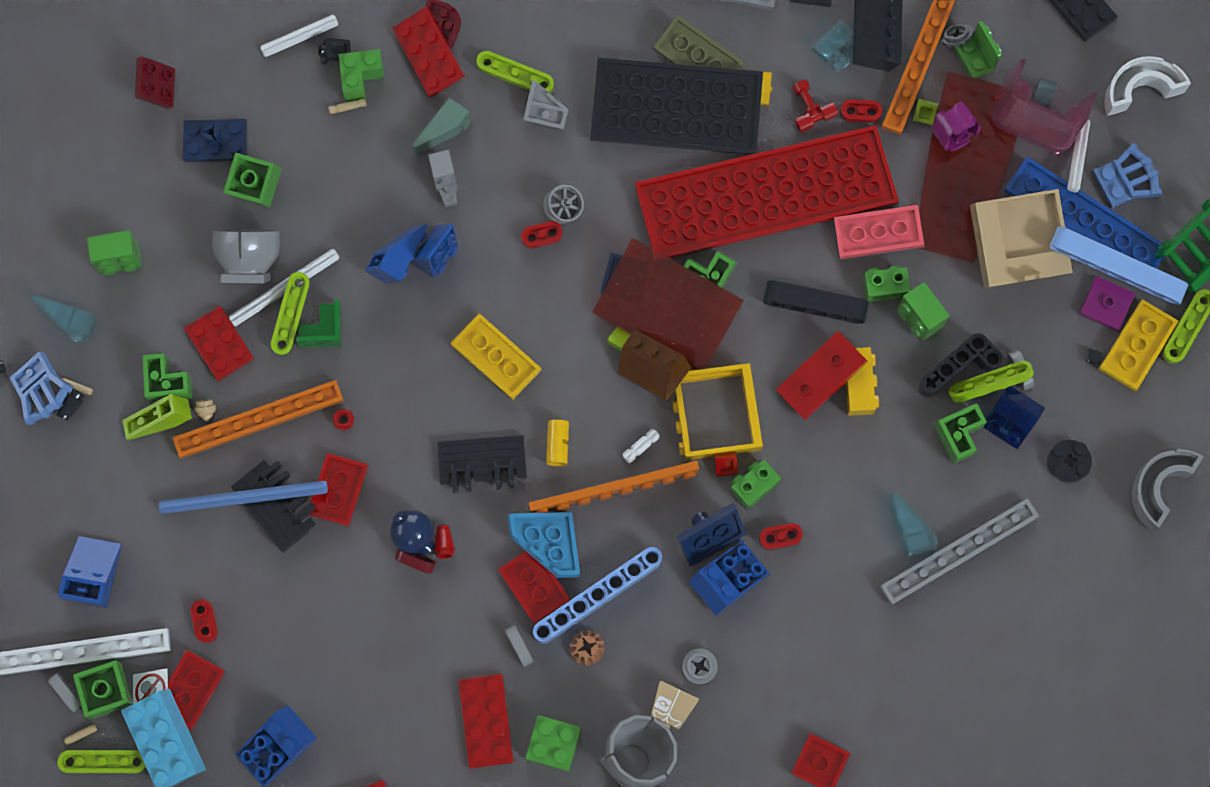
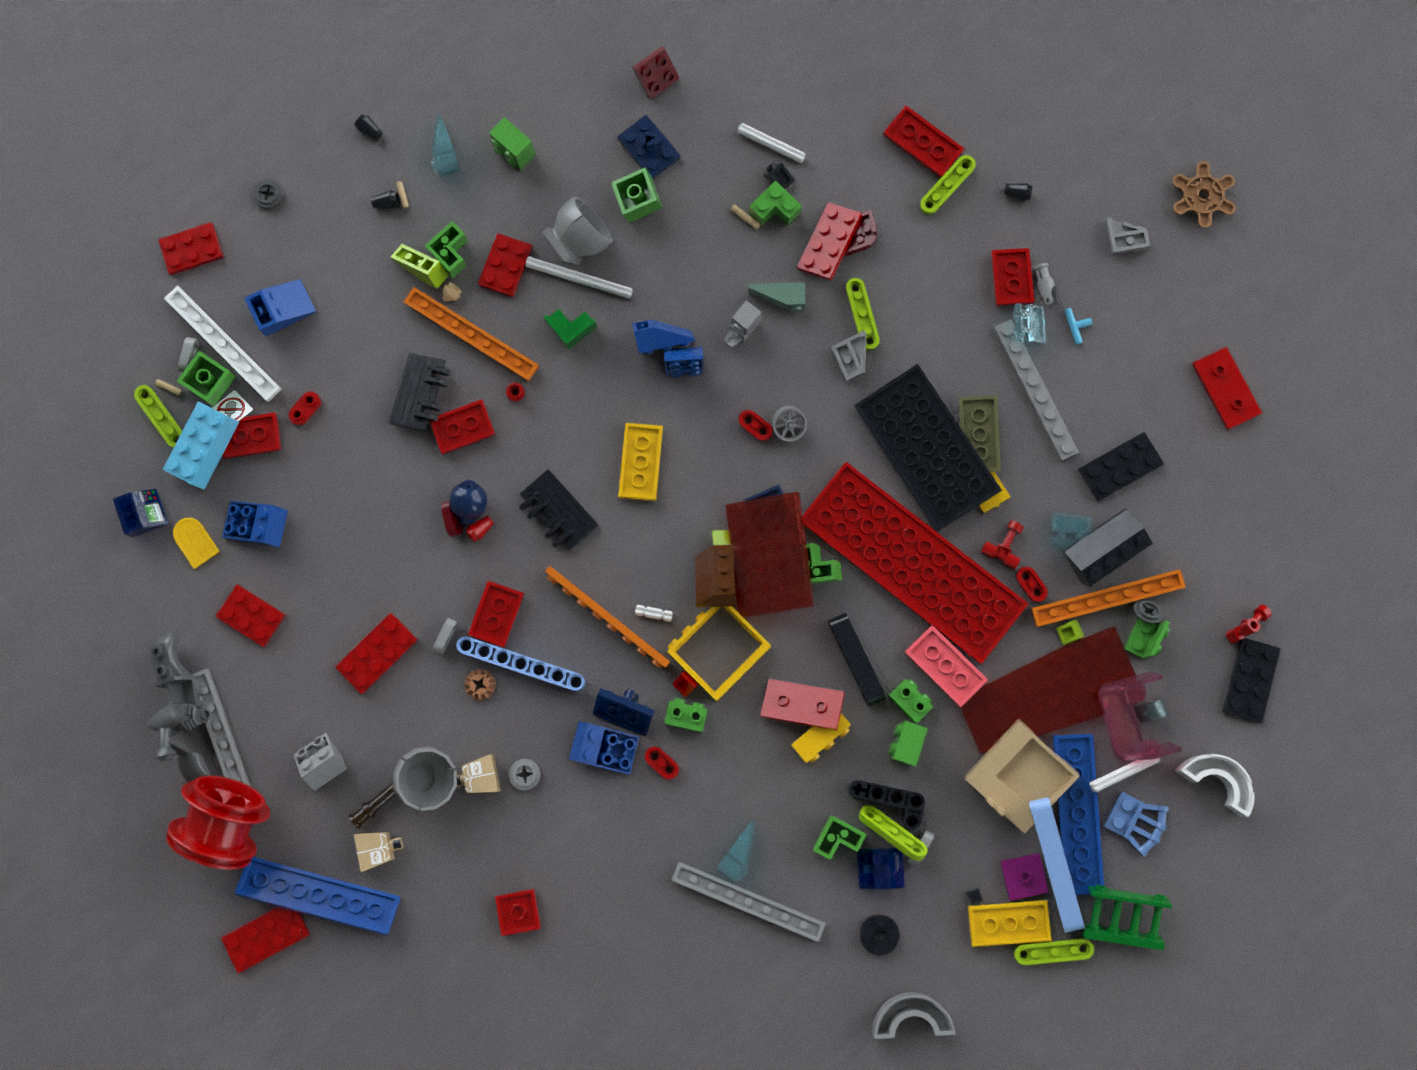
camera: 55 degrees right, 5 degrees up
medium blue plate [10,352,73,425] -> none
medium blue axle [159,481,328,514] -> none
lime plate [271,272,310,355] -> none
dark azure plate [507,512,580,578] -> none
bright green brick [525,715,581,772] -> none
yellow pin [546,420,569,466] -> none
magenta brick [931,102,981,151] -> none

